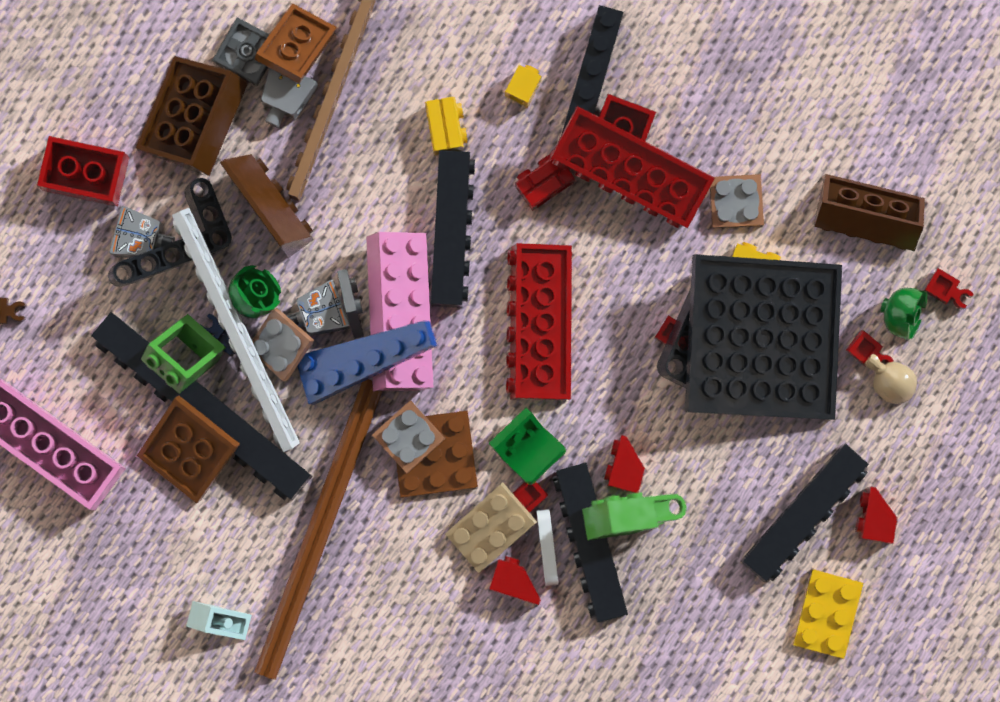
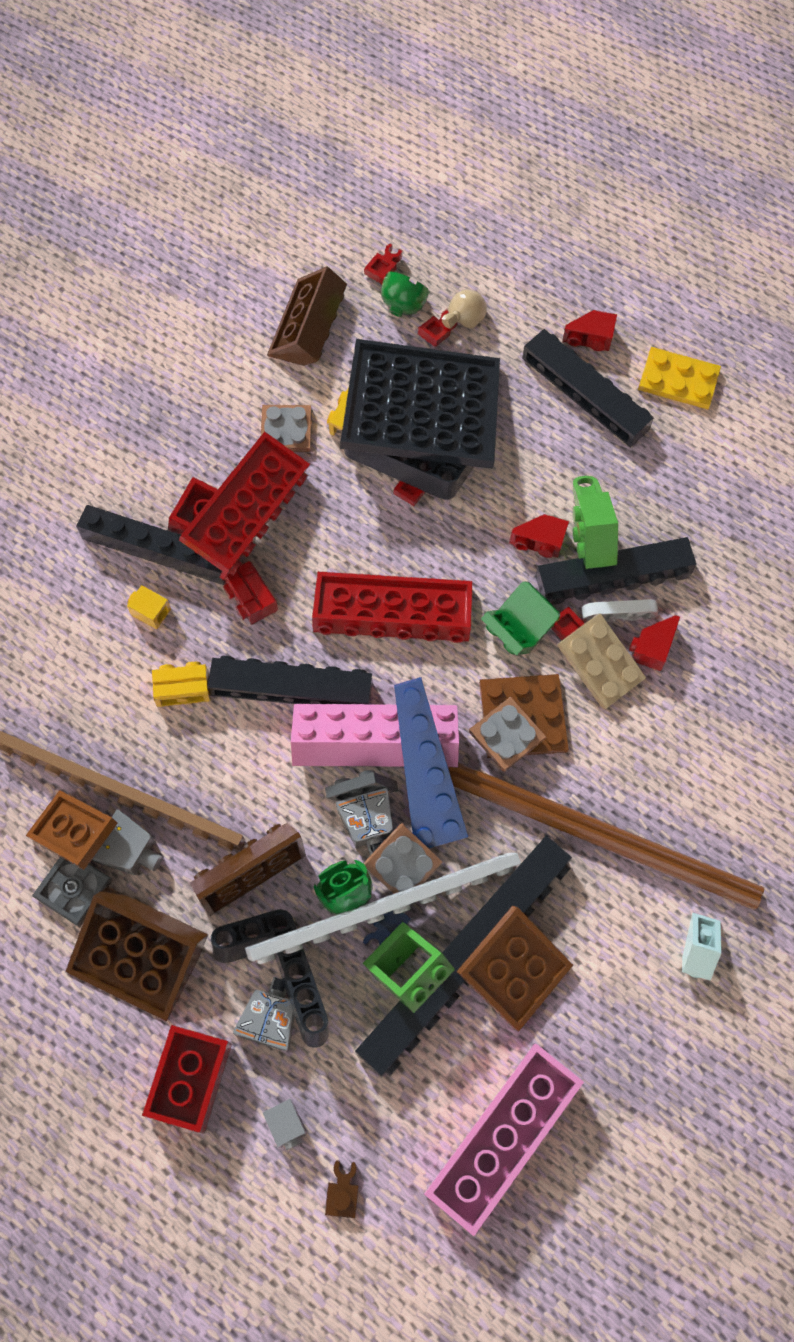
camera: 90 degrees left, 15 degrees down
none -> light grey brick [263,1099,307,1150]

